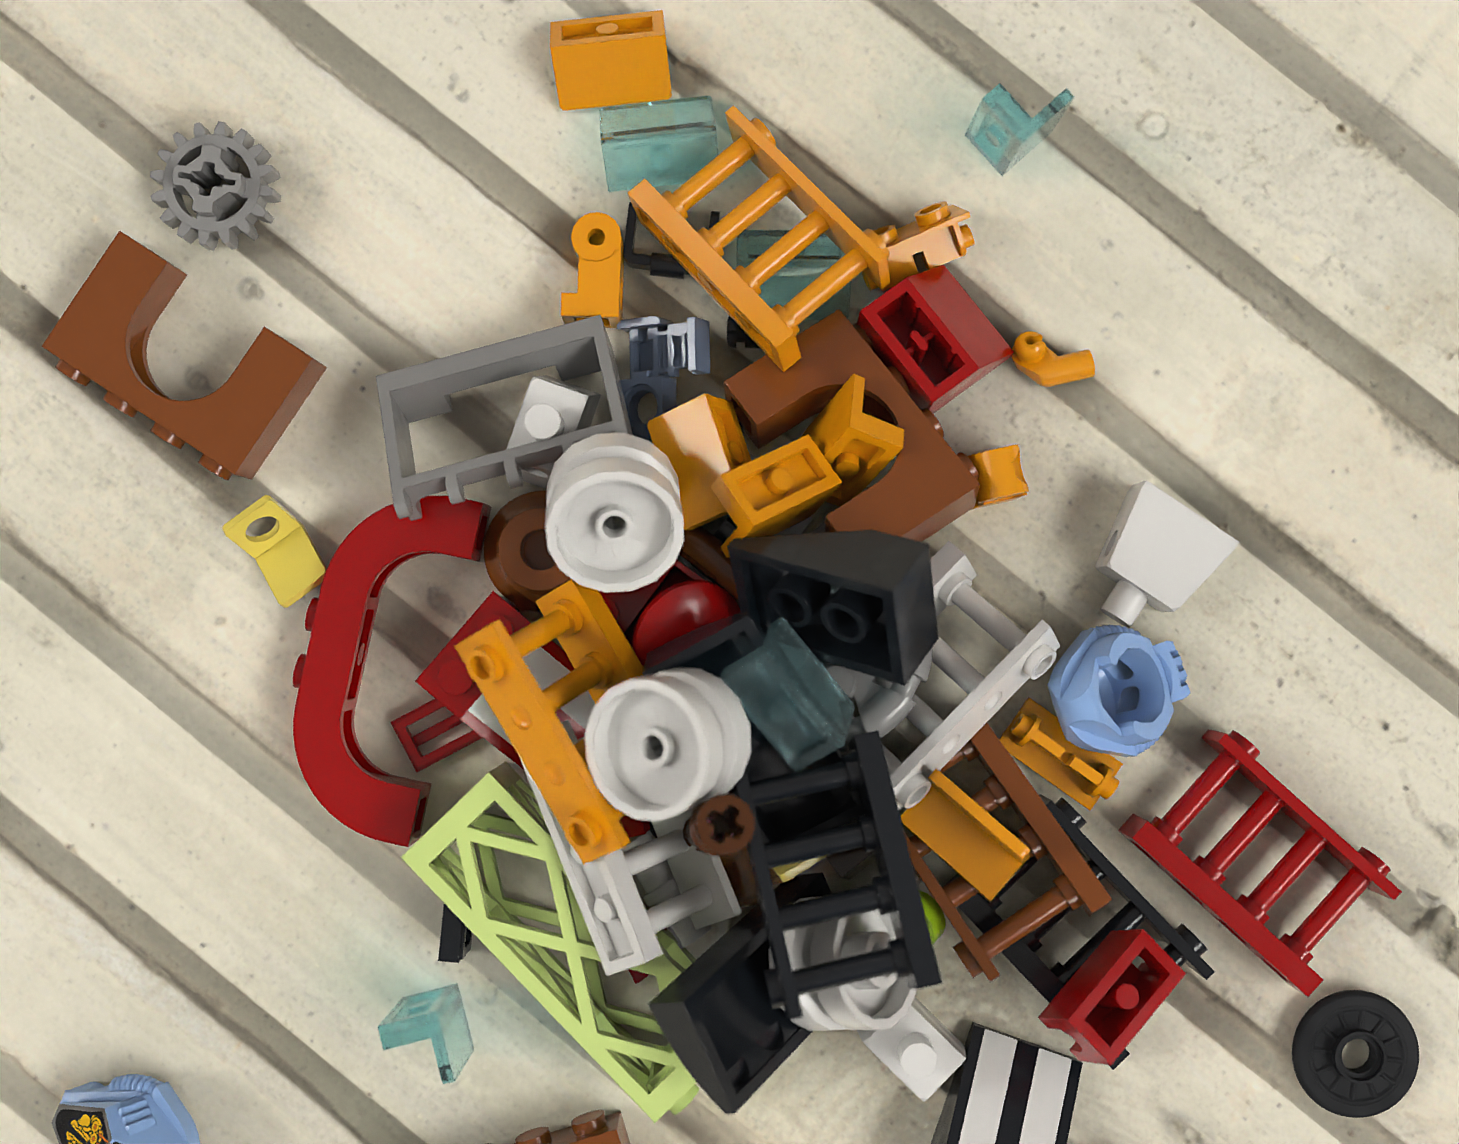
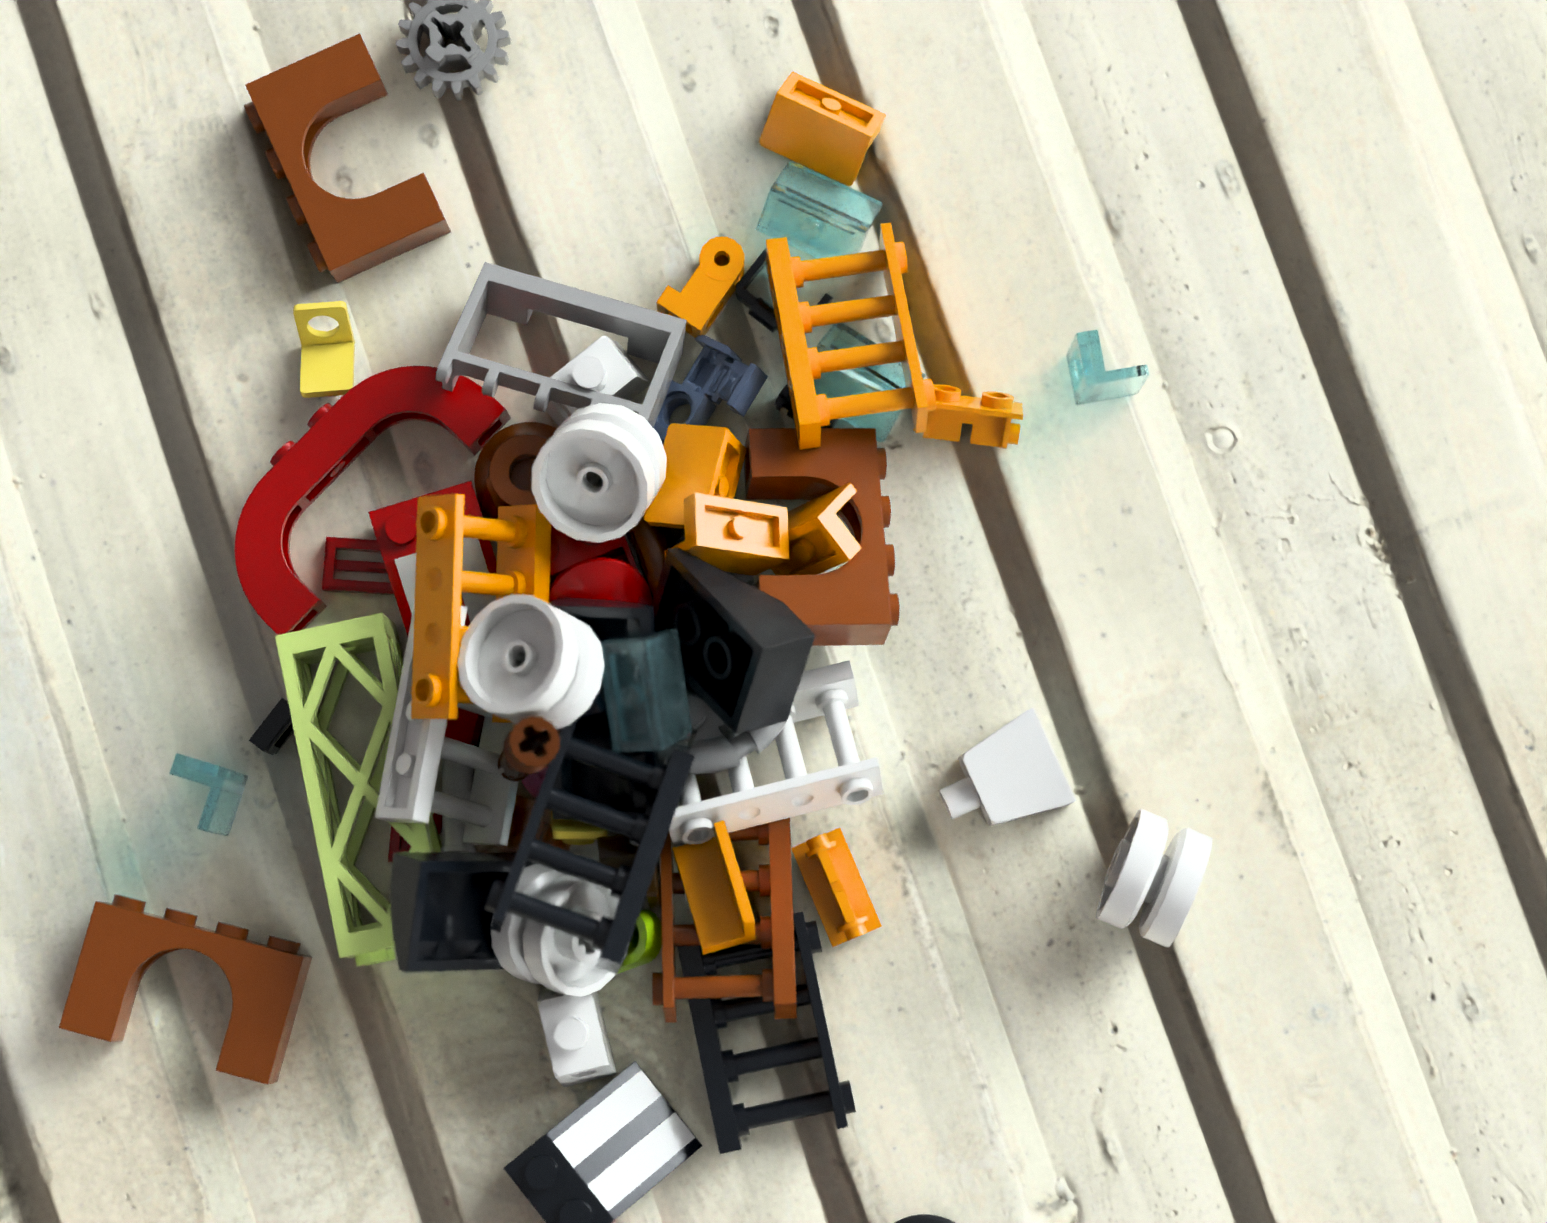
camera: 30 degrees right, 5 degrees down
red slope [856,265,1014,414] -> none
light orange leg [968,444,1029,510] -> none
light orange arm [1011,331,1095,387] -> none
red brick [1038,929,1186,1065] -> none
light blue helmet [1047,625,1190,757] -> none
red fence [1118,729,1402,997] -> none
none -> white wheel [1096,809,1212,947]

